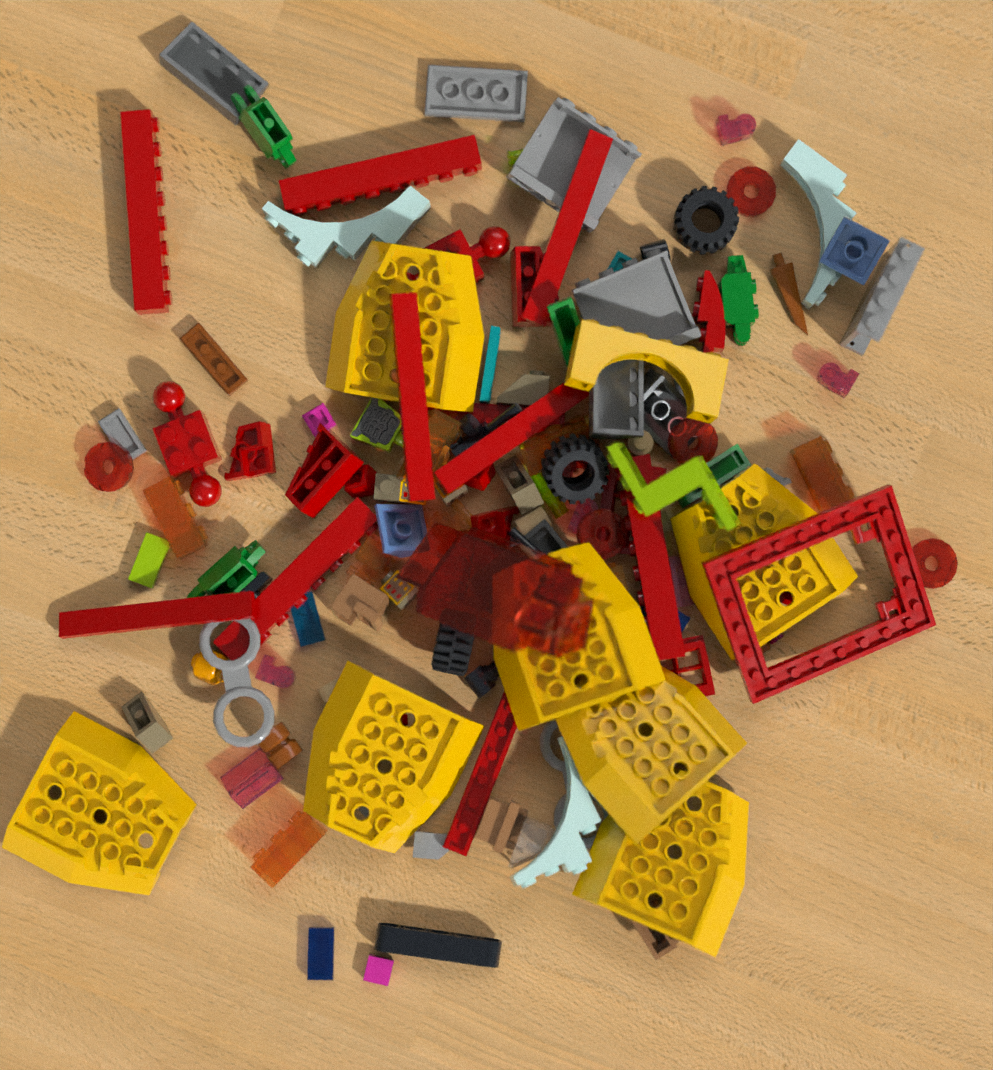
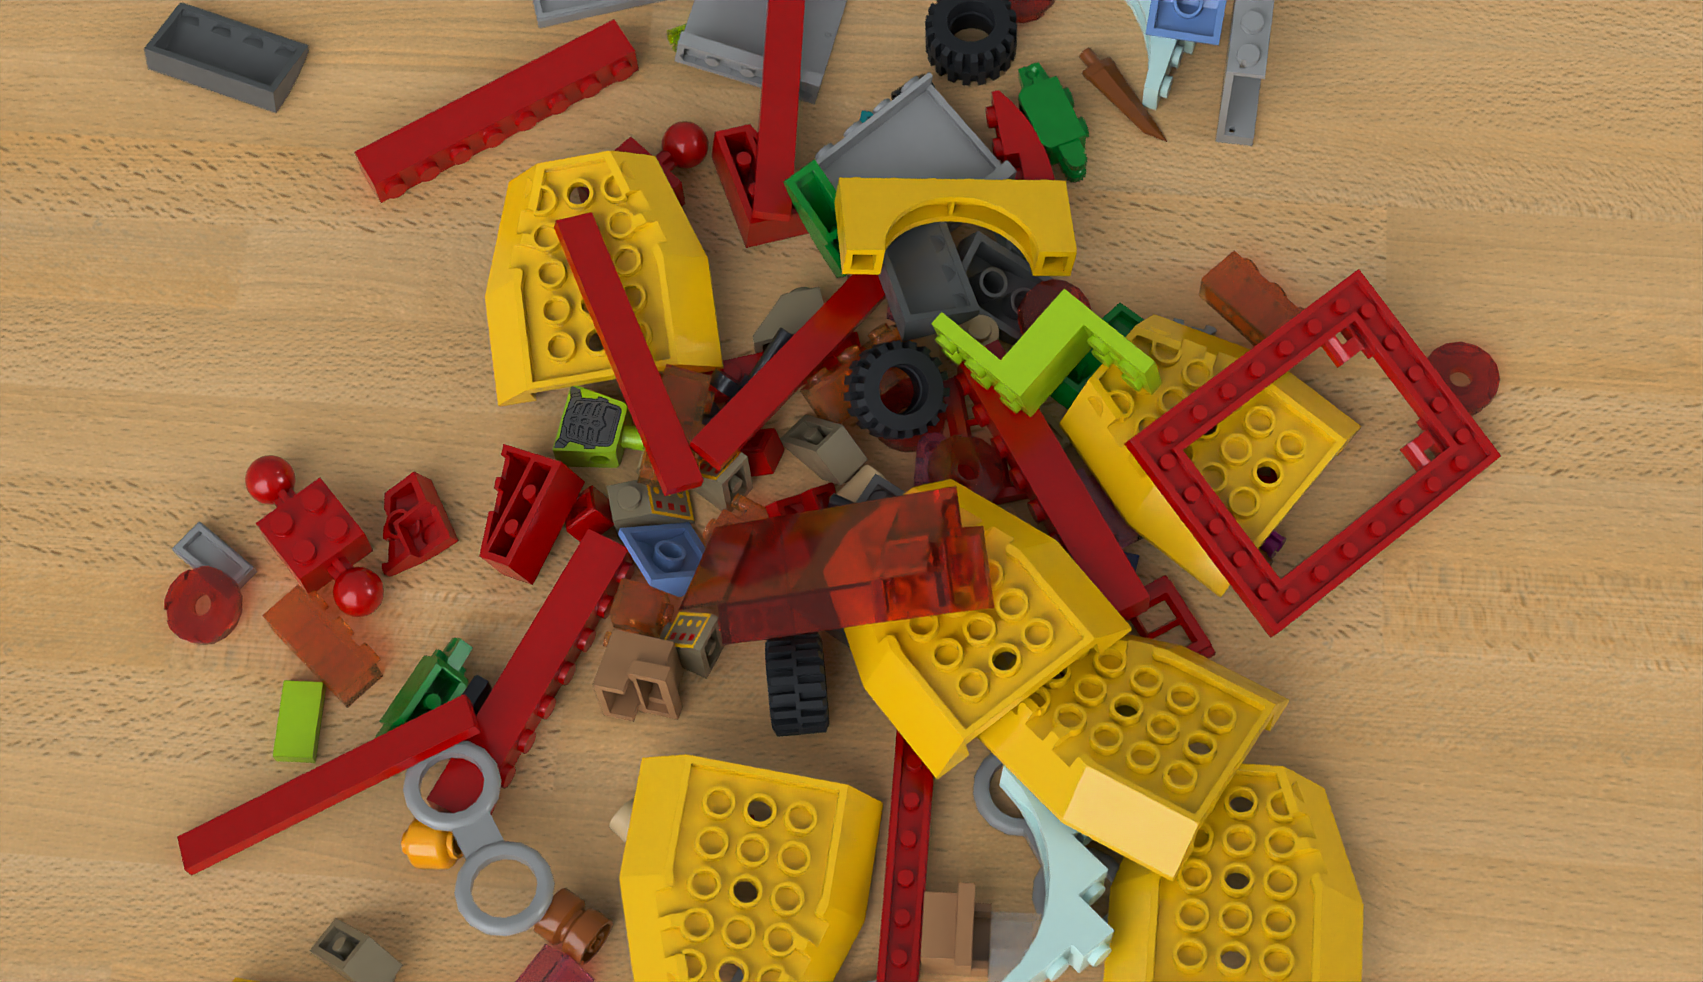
camera: 15 degrees left, 20 degrees down
red brick [120,109,172,315] -> none
dark orange tile [180,322,248,396] -> none
green hinge [231,84,297,169] -> none
clear pink leg [255,654,296,688] -> none
light aqua arch [262,186,431,268] -> none
tile [291,591,326,647] -> none
dark pink tile [302,403,337,438] -> none
black pin [463,661,500,699] -> none
teal tile [480,326,501,404] -> none
clear neon green pin [530,469,569,519] -> none
clear pink leg [817,362,860,398] -> none

